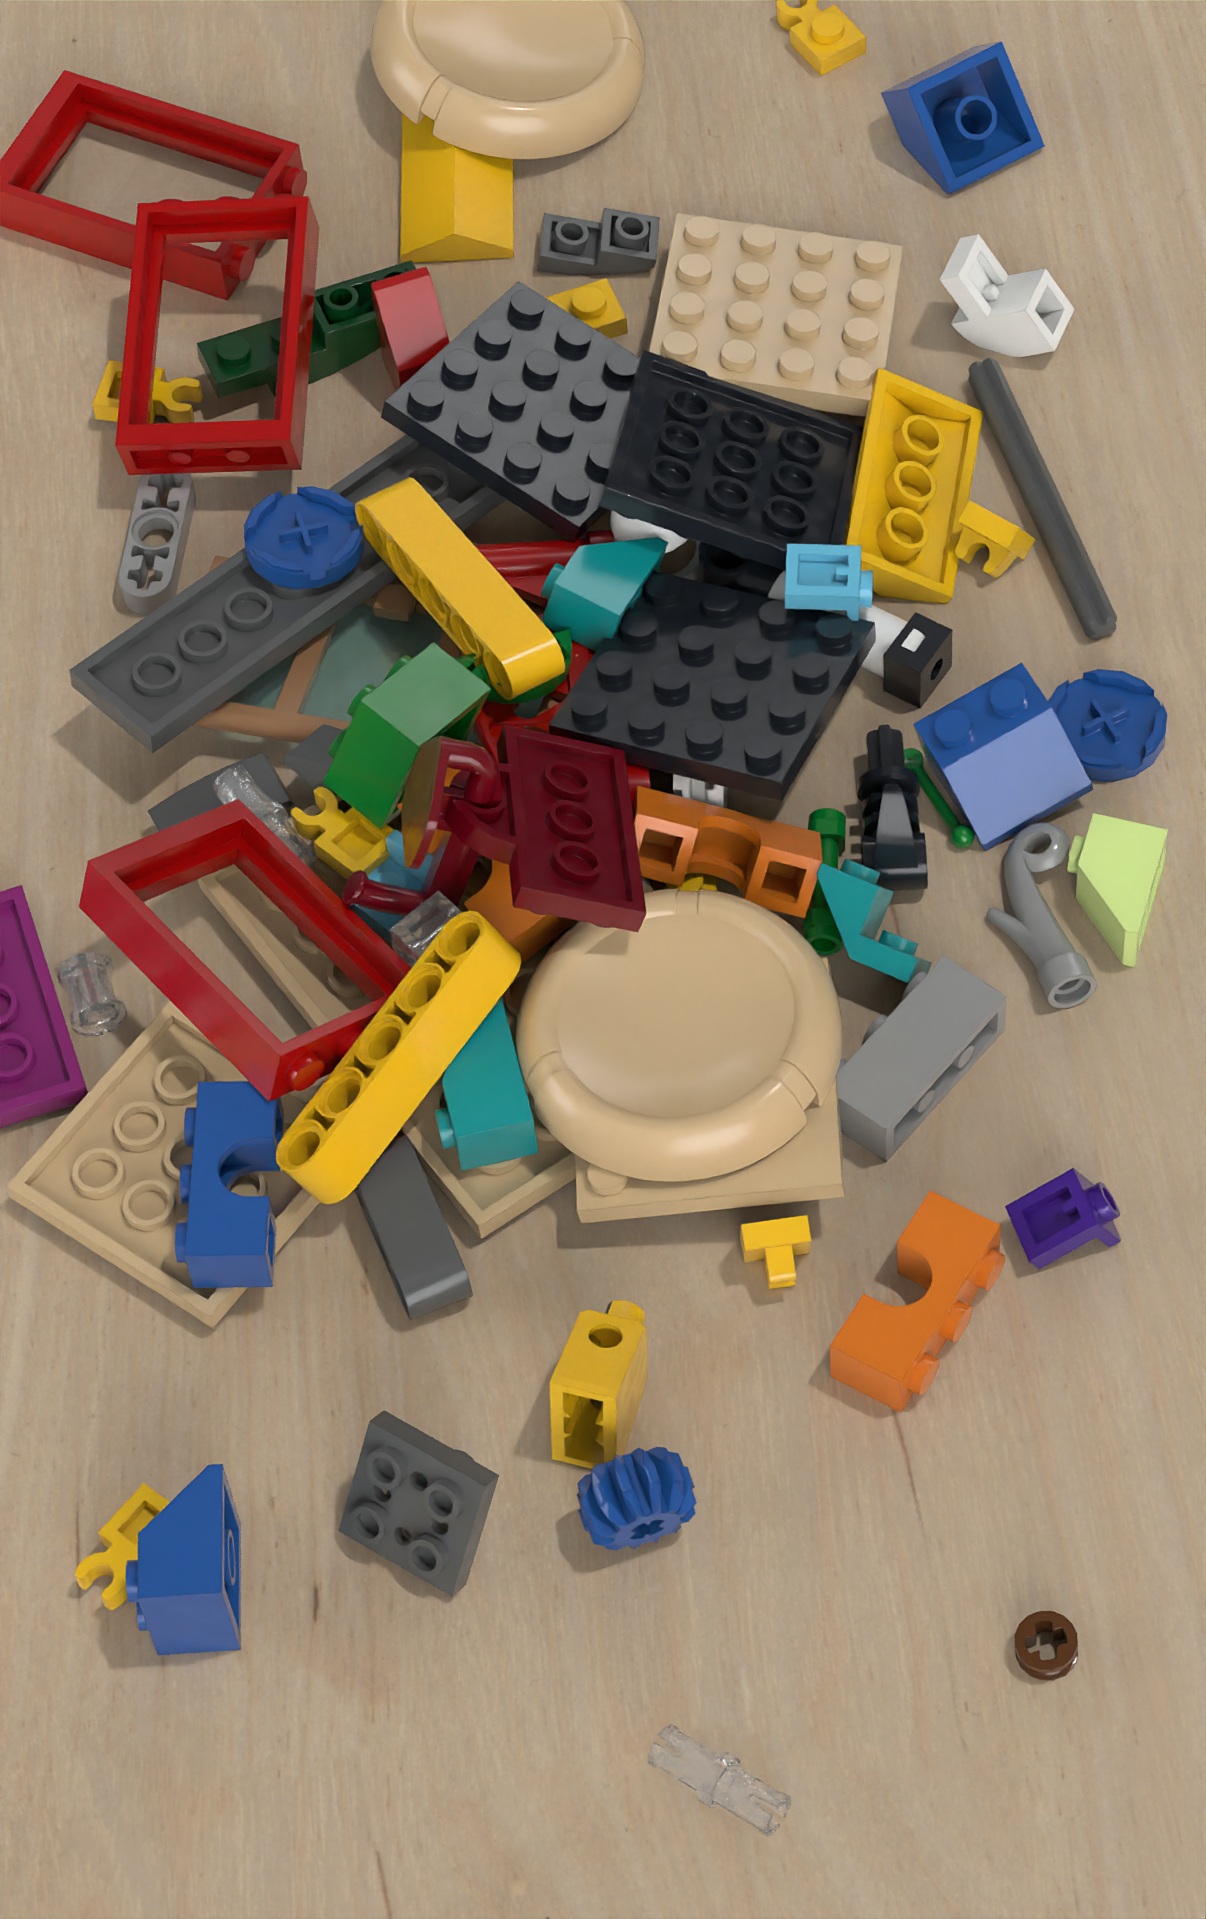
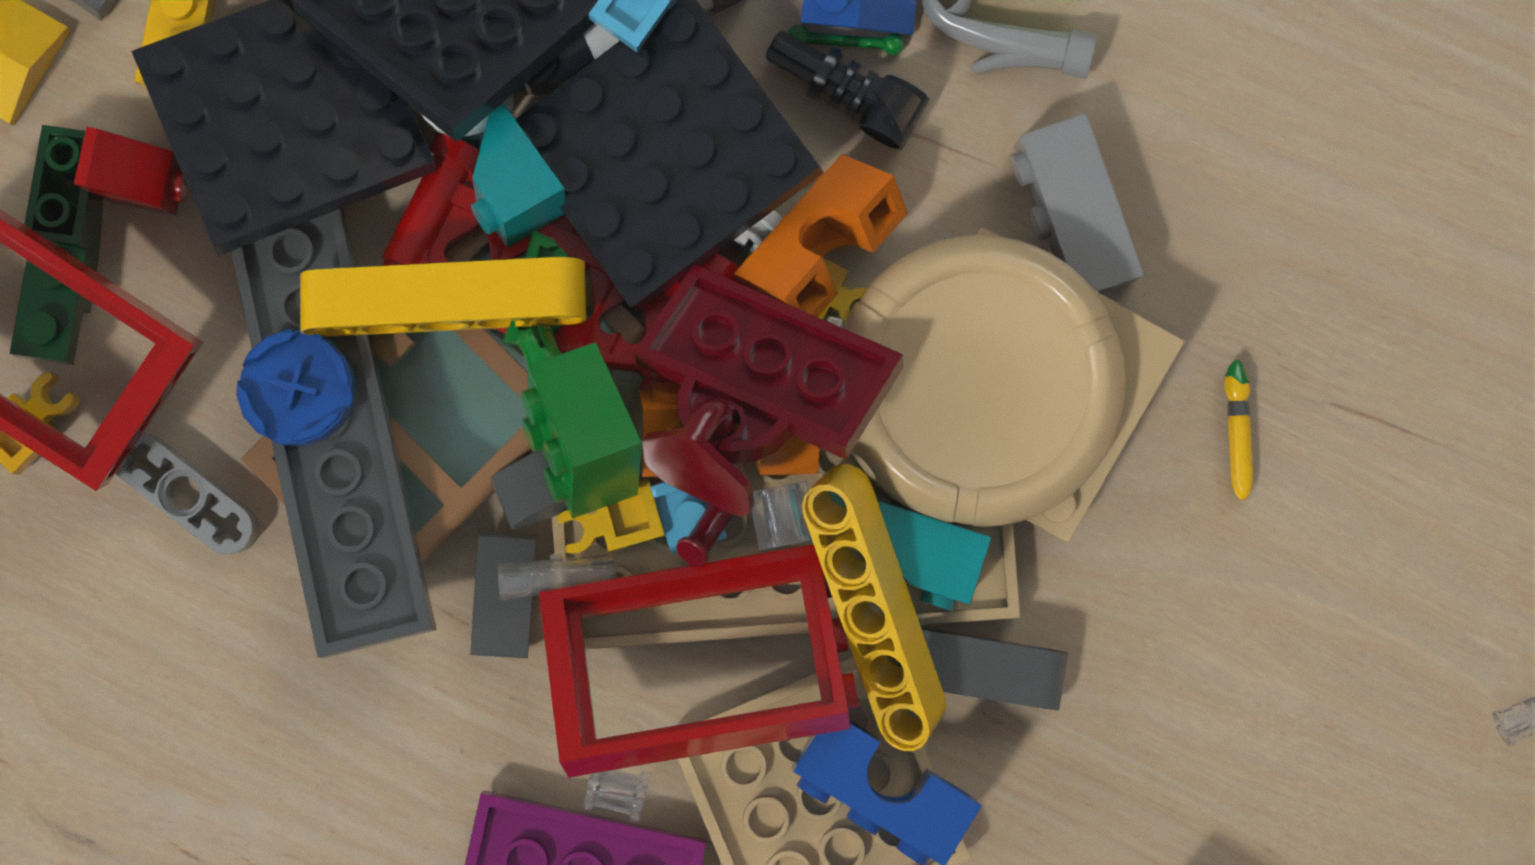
camera: 65 degrees left, 30 degrees up
dark grey plate [338,1410,499,1596] -> none
yellow torso [549,1300,648,1469] -> none
blue gear [577,1447,697,1551] -> none
yellow tile [740,1215,812,1290] -> none
green bar [804,808,846,955] -> none
teal slope [817,858,932,983] -> none
orange arch [830,1190,1005,1413] -> none
dark purple bracket [1005,1168,1121,1269] -> none
none -> yellow piece [1223,360,1253,500]

